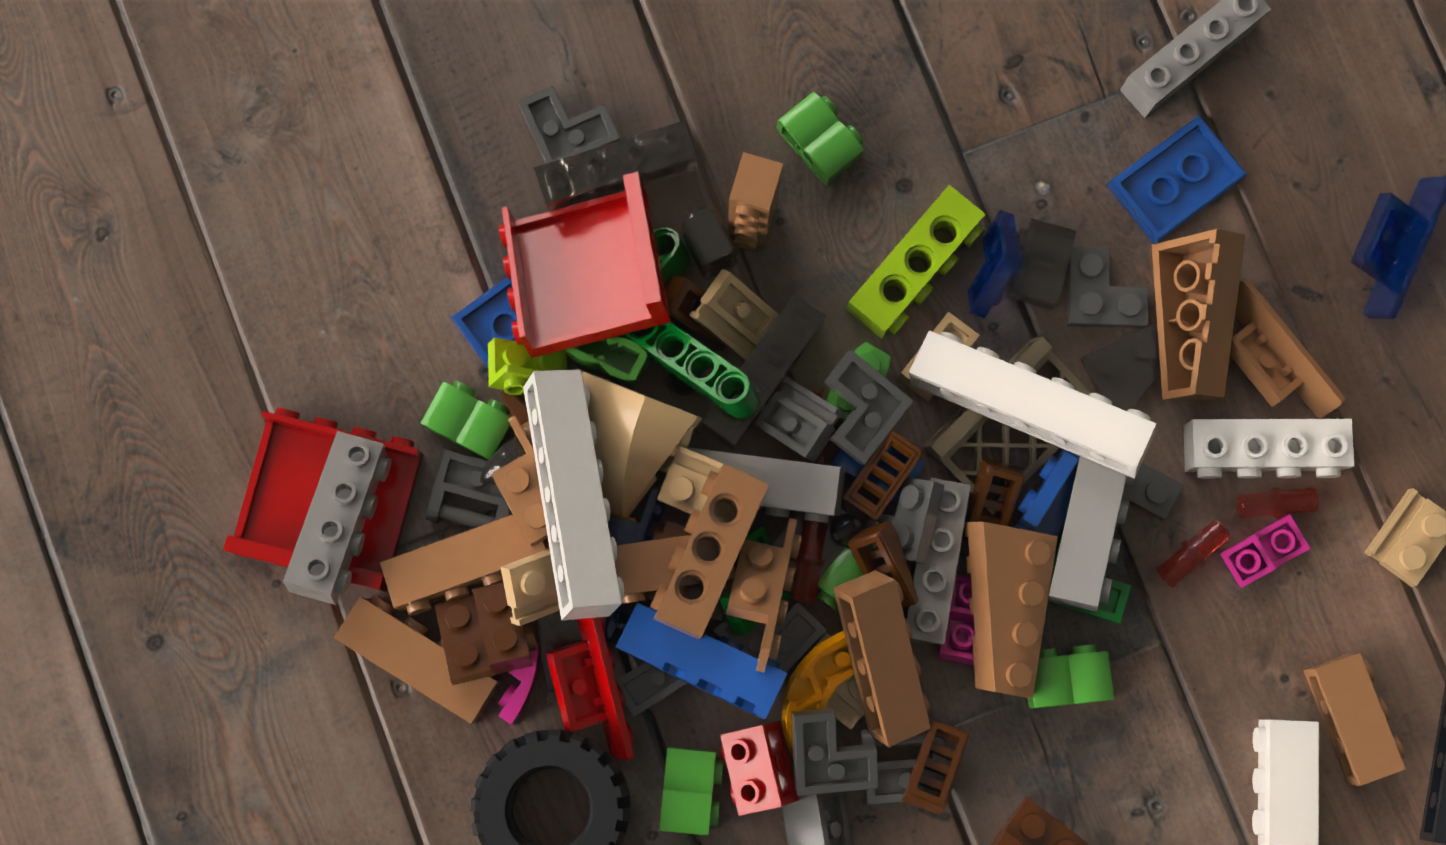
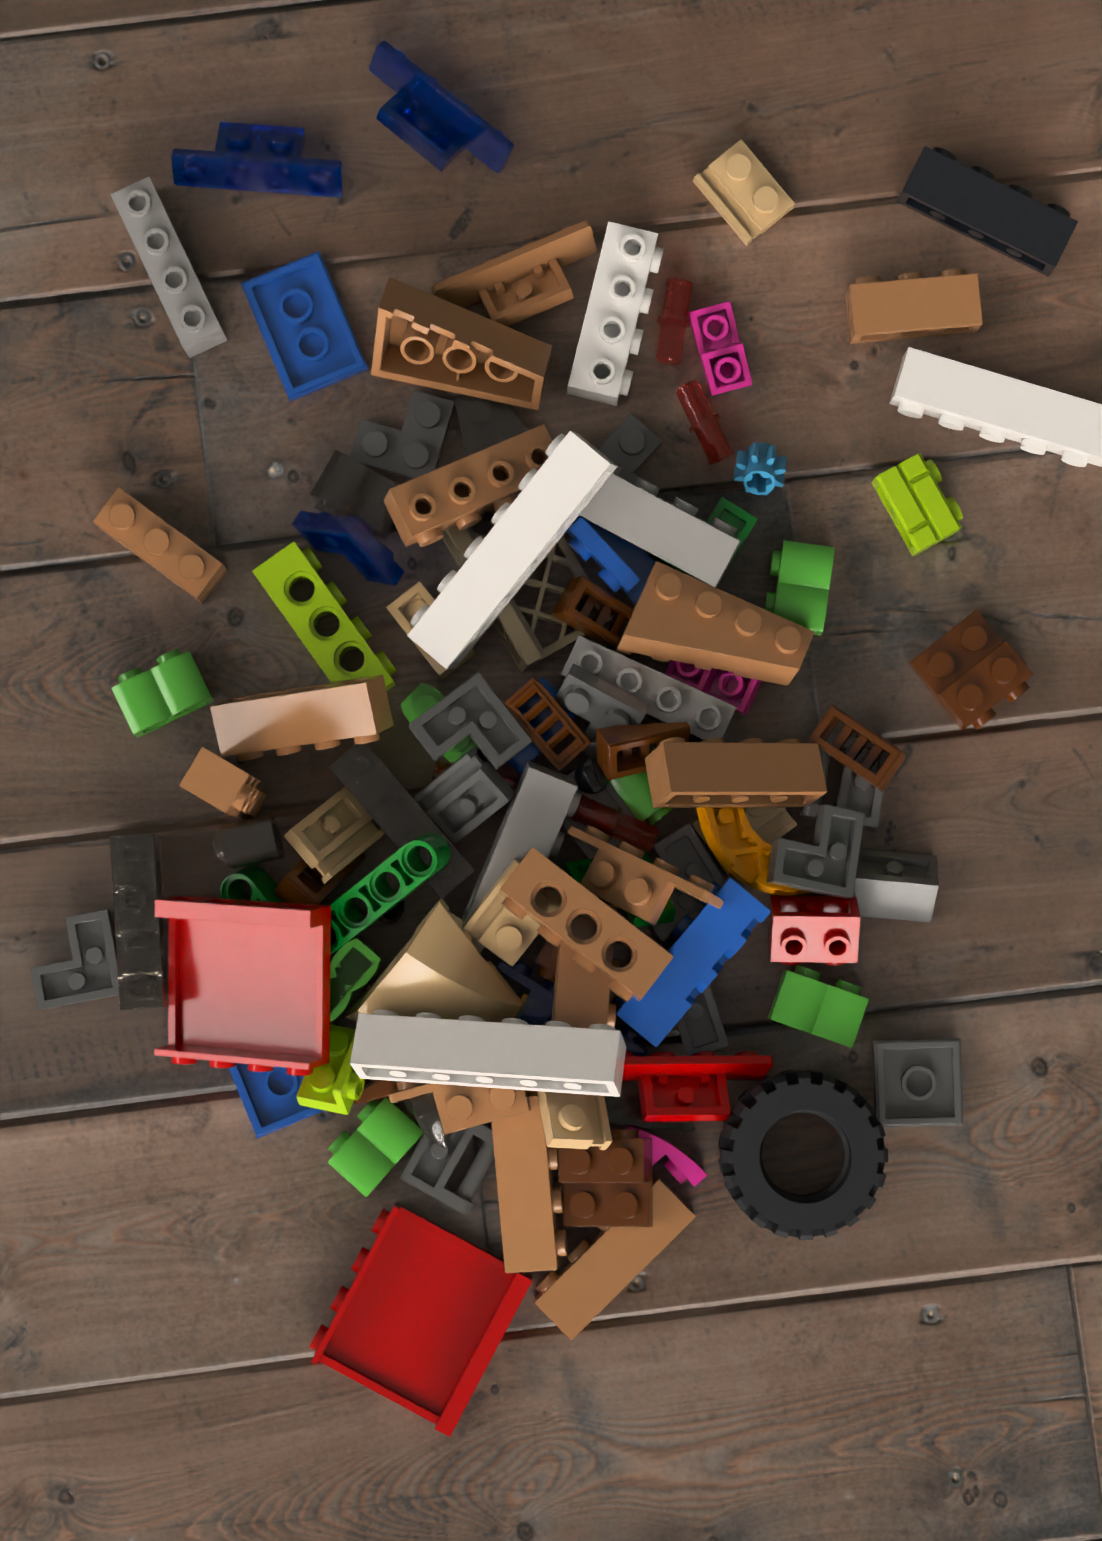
camera: 75 degrees left, 5 degrees up
light grey brick [283,431,391,605] -> none
none -> medium nougat brick [93,487,228,604]
none -> clear blue bracket [171,122,343,198]
none -> medium nougat brick [210,675,394,761]
none -> medium nougat brick [383,424,552,547]
none -> dark azure gear [734,442,787,495]
none -> lime brick [871,453,963,557]

